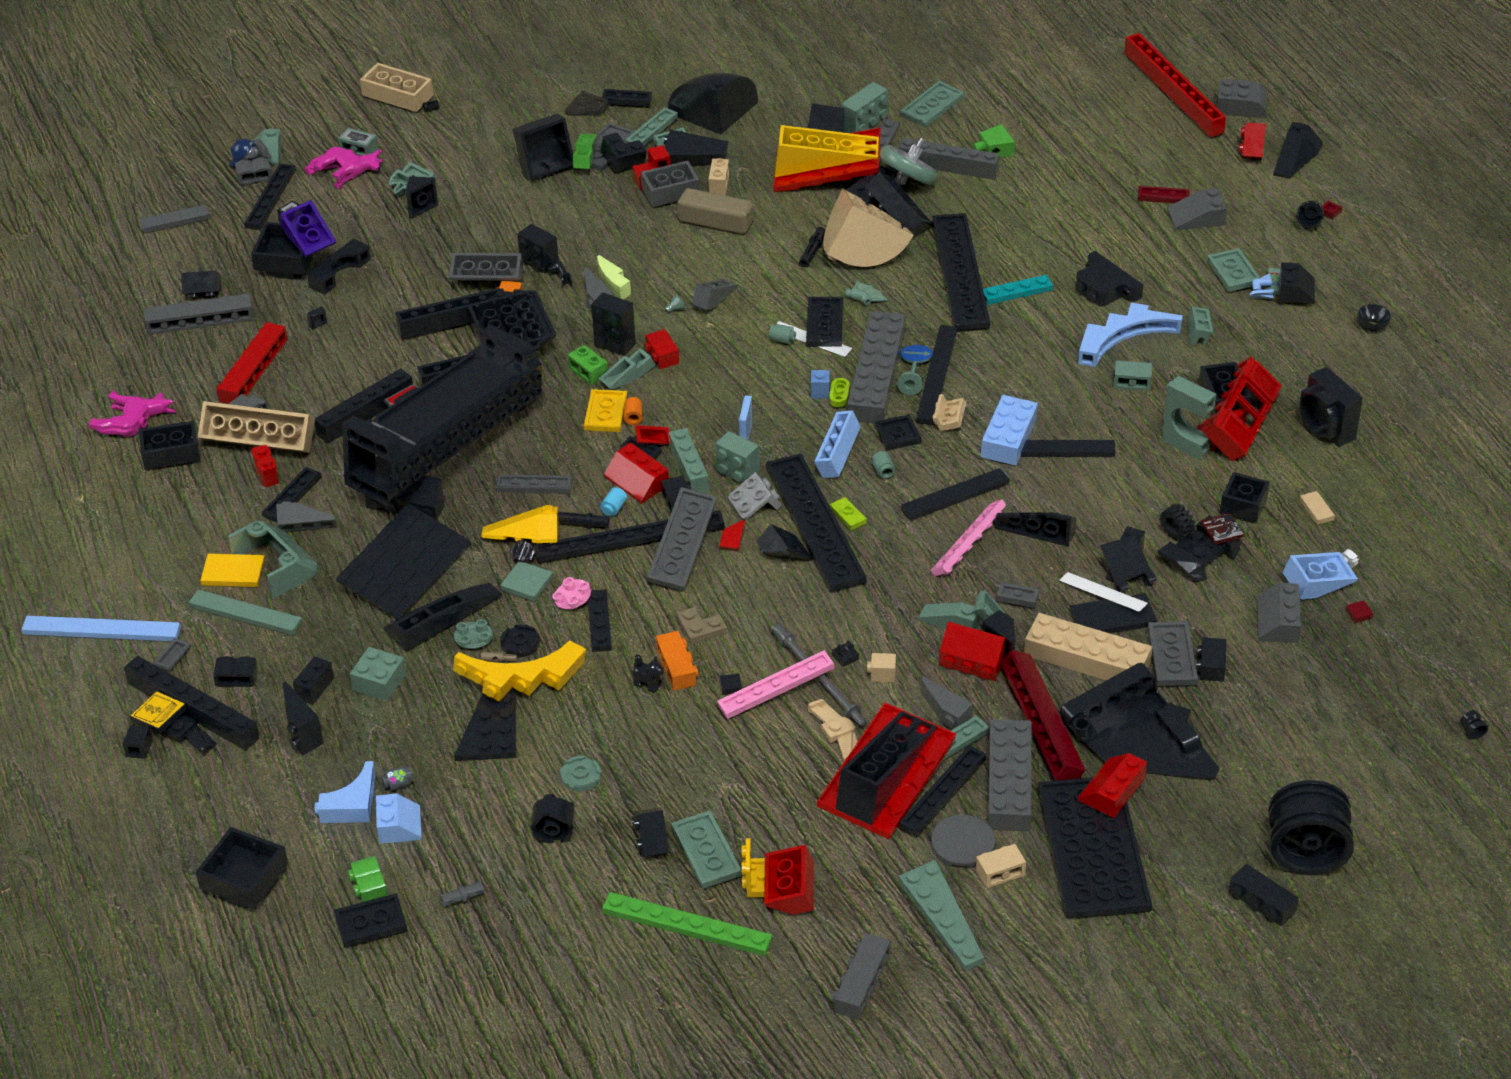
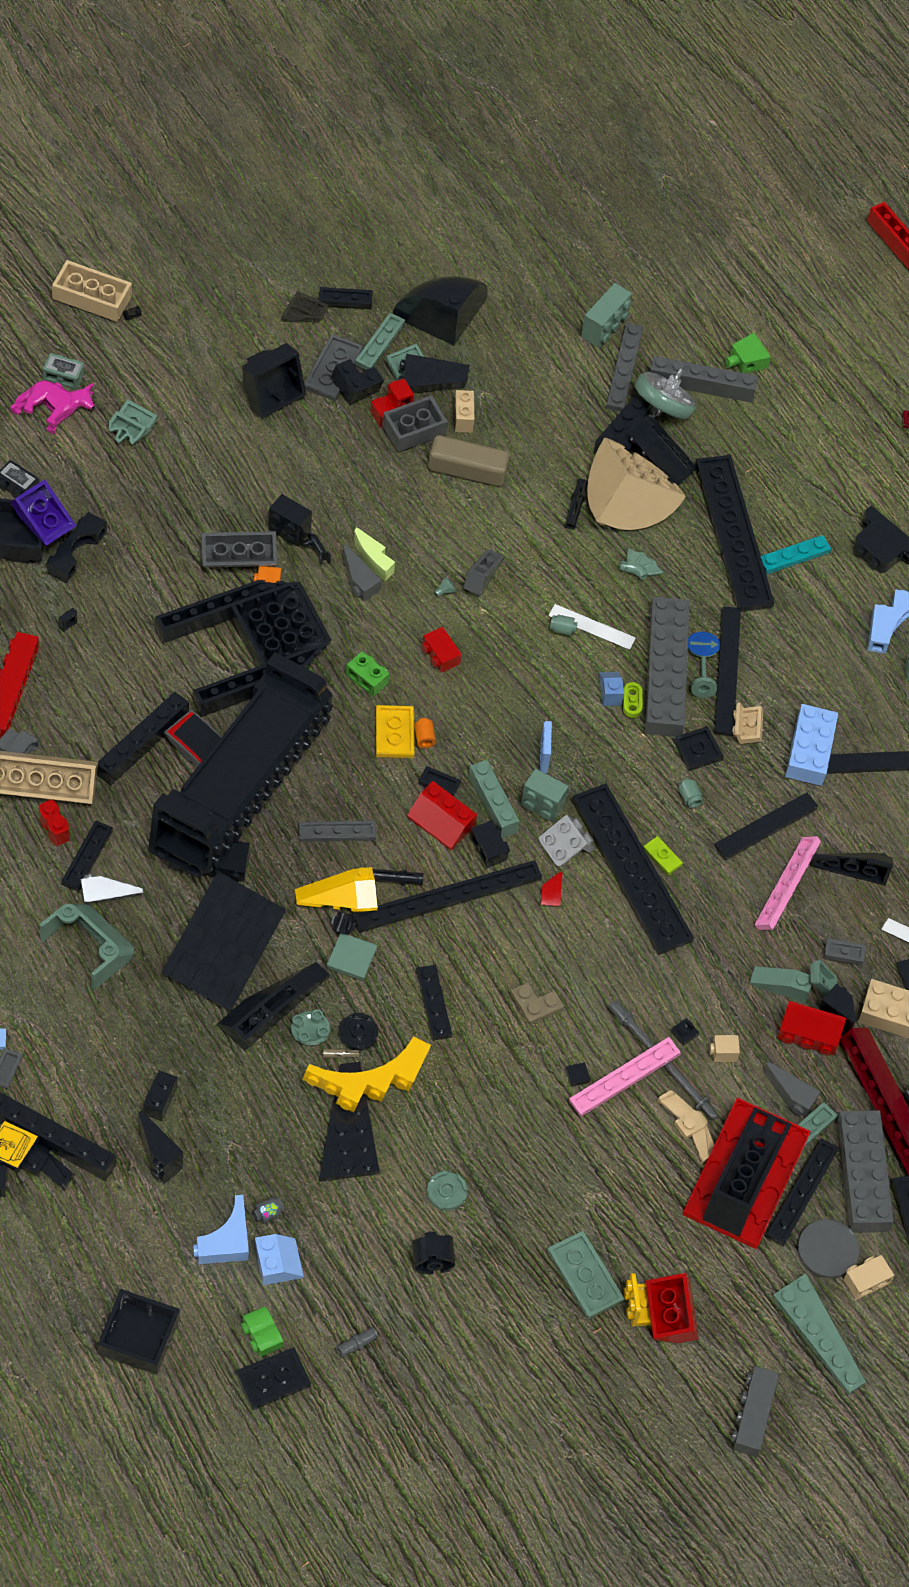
camera: 15 degrees left, 15 degrees up
sand green tile [188,590,302,635] -> none
yellow tile [200,554,265,587] -> none
black brick [213,656,258,687] -> none
sand green brick [350,647,407,701] -> none
black slope [406,176,438,219] -> none
bright pink dish [552,577,591,609] -> none
bright green slope [573,134,597,169] -> none
black brick [591,292,636,356] -> none
sand green slope [599,348,655,390] -> none
medium azure brick [600,487,627,516] -> none
bright green plate [602,892,773,956] -> none
black animal [632,654,664,693] -> none
black brick [632,807,669,856] -> none
red slope [634,425,669,445] -> none
dark grey plate [647,487,717,591] -> none
orange brick [656,631,699,691] -> none
black slope [757,524,813,561] -> none
yellow piece [773,125,881,192] -> none
black tile [806,297,844,347] -> none
black slope [808,103,844,133] -> none
light blue brick [814,410,861,478] -> none
sand green tile [900,81,965,128] -> none

